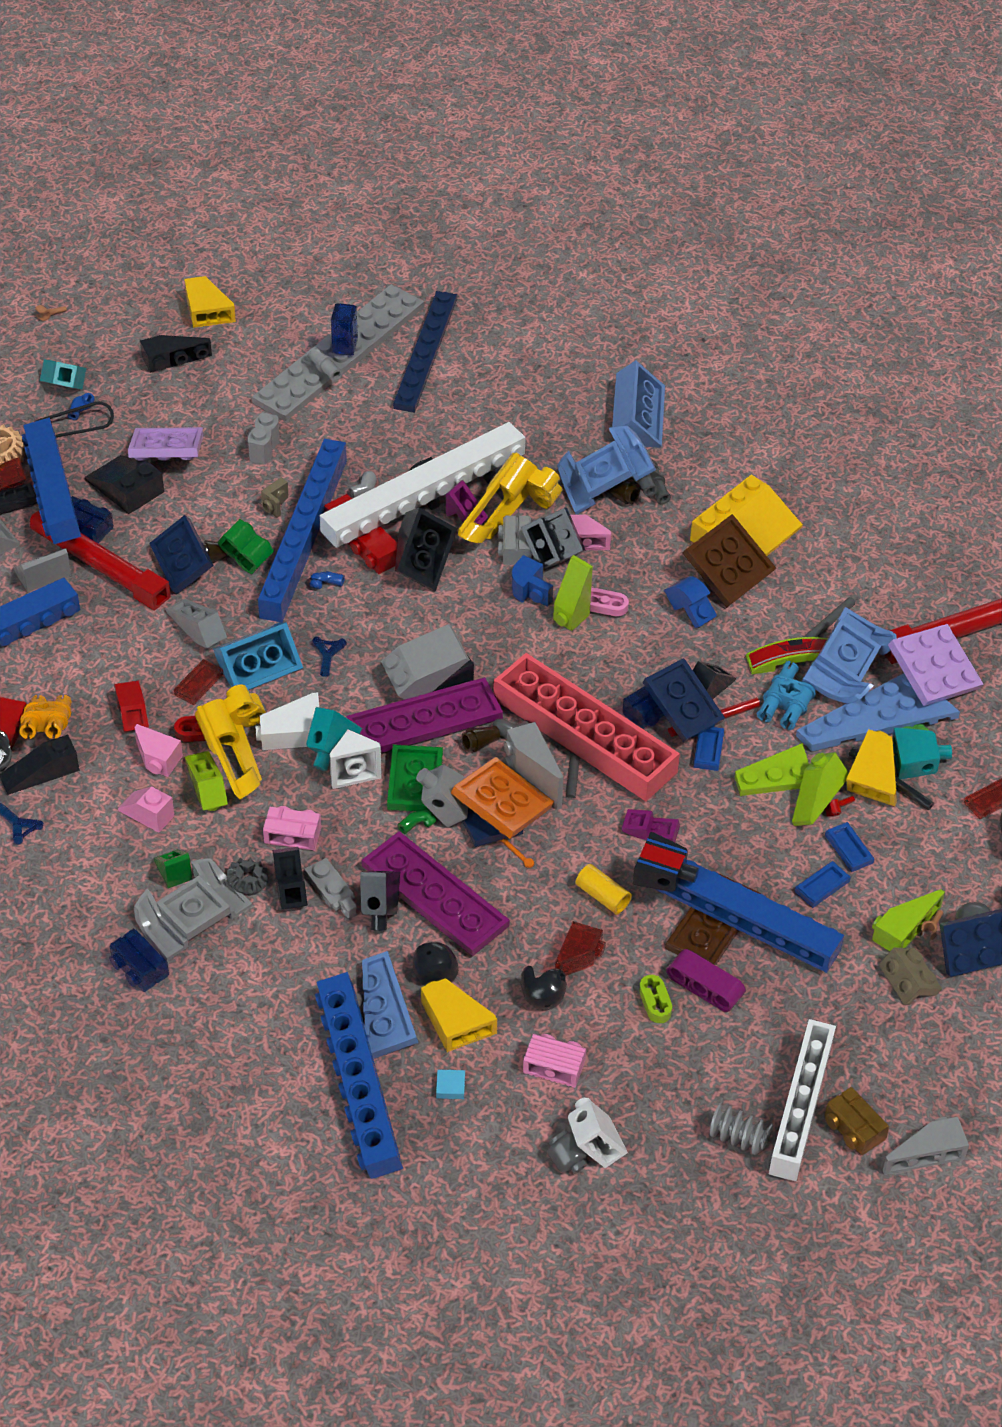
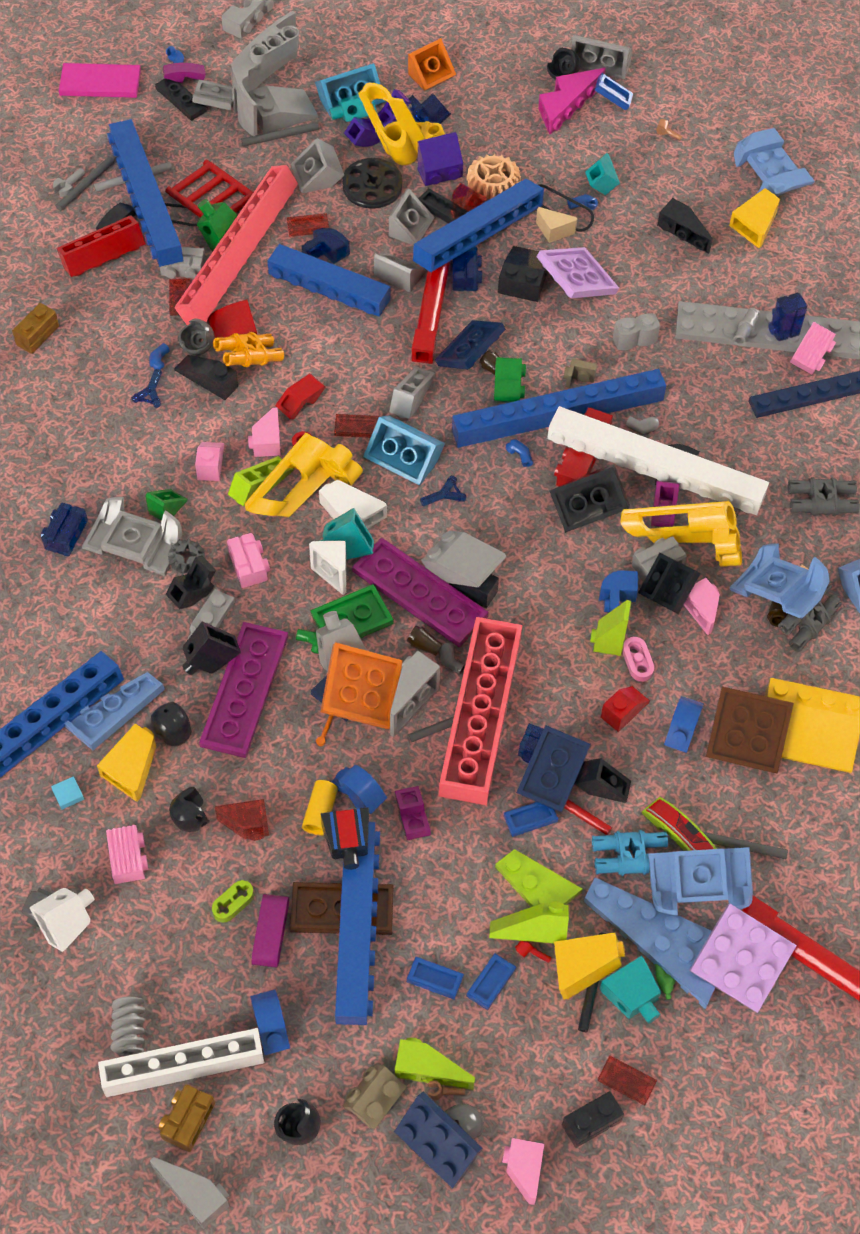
camera: 60 degrees right, 10 degrees up
none -> blue brick [250,989,290,1055]
none -> black helmet [274,1099,321,1145]
none -> blue brick [331,765,387,814]
none -> tan slope [536,207,577,243]
none -> red slope [600,686,650,732]
none -> medium blue piece [734,128,815,197]
none -> dark grey pin [788,477,860,516]
none -> bright pink brick [790,322,836,375]

